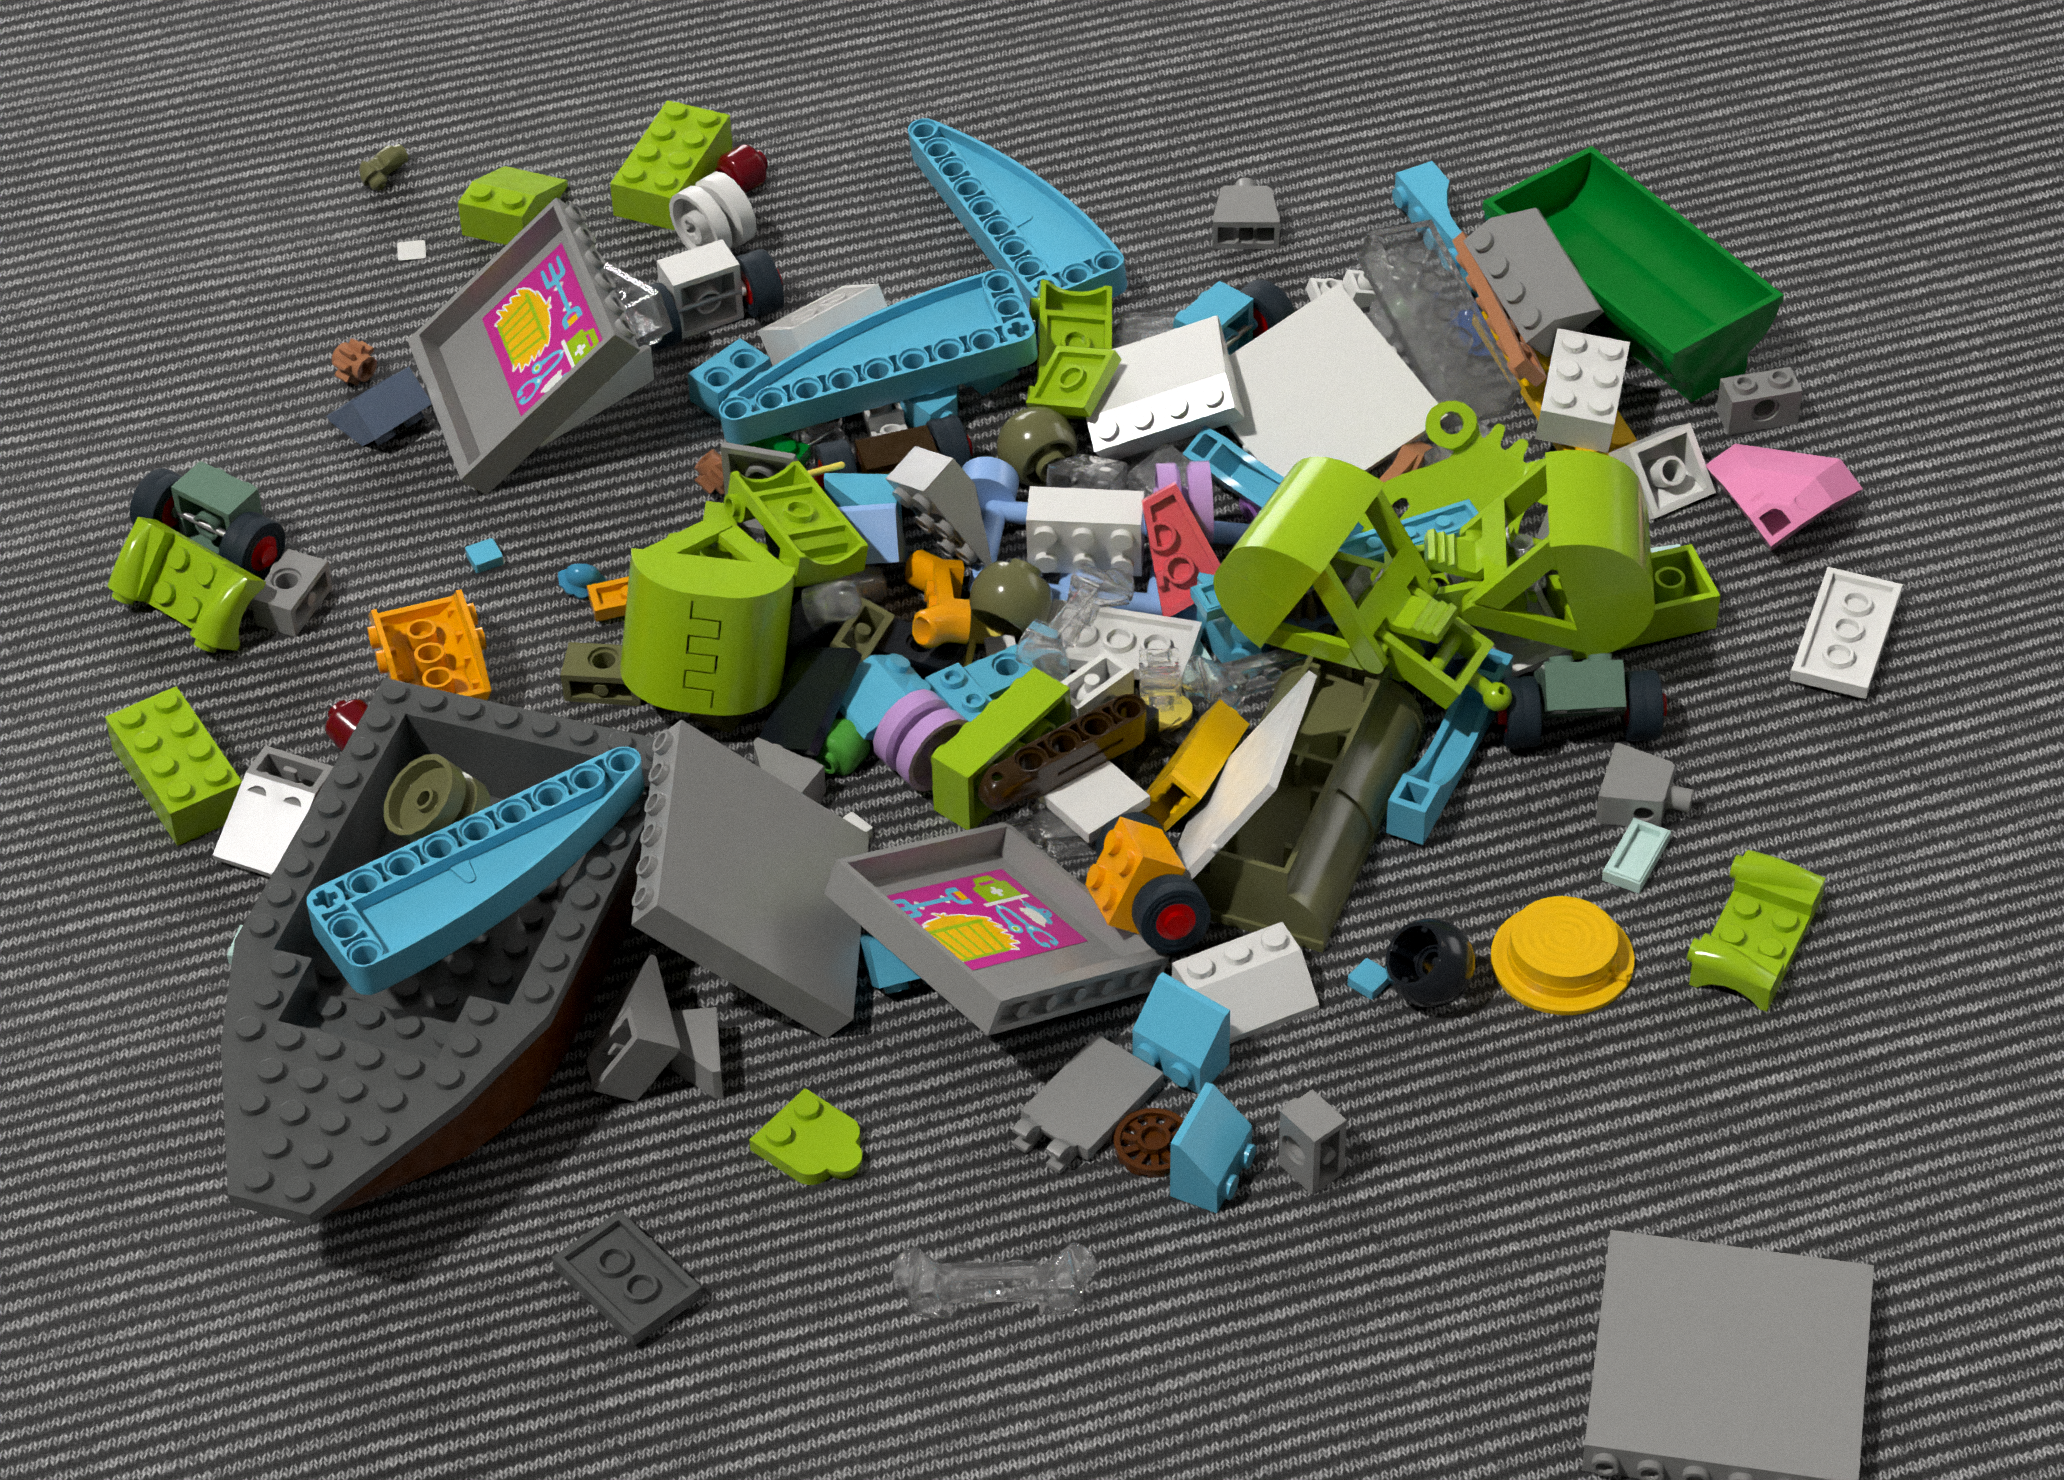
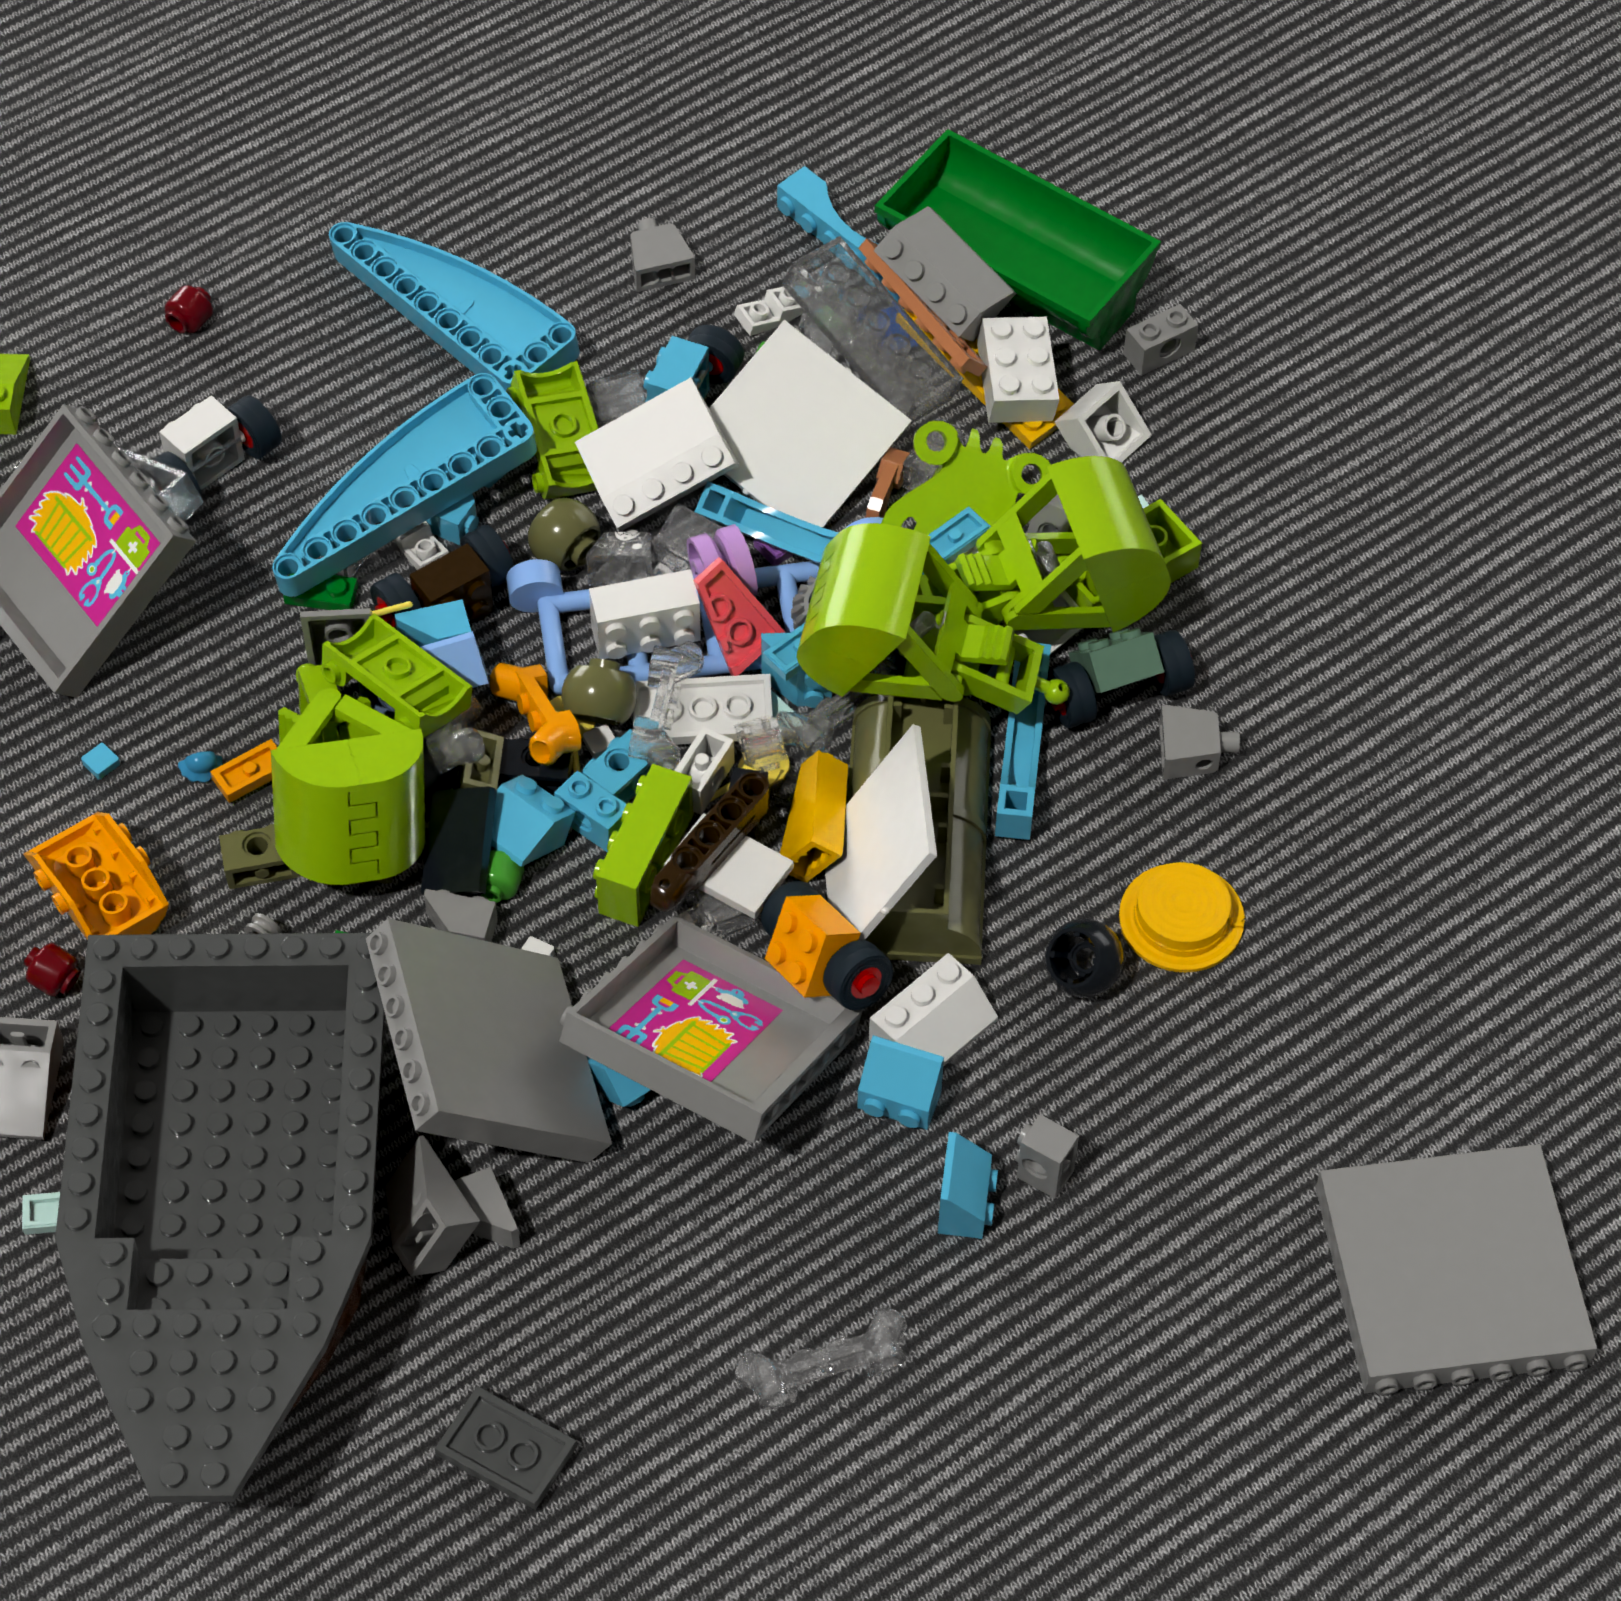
camera: 20 degrees left, 10 degrees up
medium azure beam [306,746,645,995] -> none
olive wheel [384,754,490,843] -> none
lime brick [610,100,733,230] -> none
white wheel [669,171,757,250] -> none
medium azure brick [688,338,771,420] -> none
nougat gear [694,449,725,495] -> none
lime plate [749,1088,862,1185] -> none
white brick [758,284,888,366] -> none
lavender wheel [873,689,969,792] -> none
light grey slope [885,446,992,567] -> none
light grey tile [1012,1034,1164,1174] -> none
lime plate [1026,346,1122,417] -> none
reddish brown wheel [1114,1108,1184,1178] -> none
medium azure piece [1347,958,1390,1000] -> none
light aqua tile [1602,818,1671,894] -> none
lime piece [1687,849,1826,1012] -> none
bright pink brick [1706,444,1863,551] -> none
white plate [1790,567,1903,699] -> none

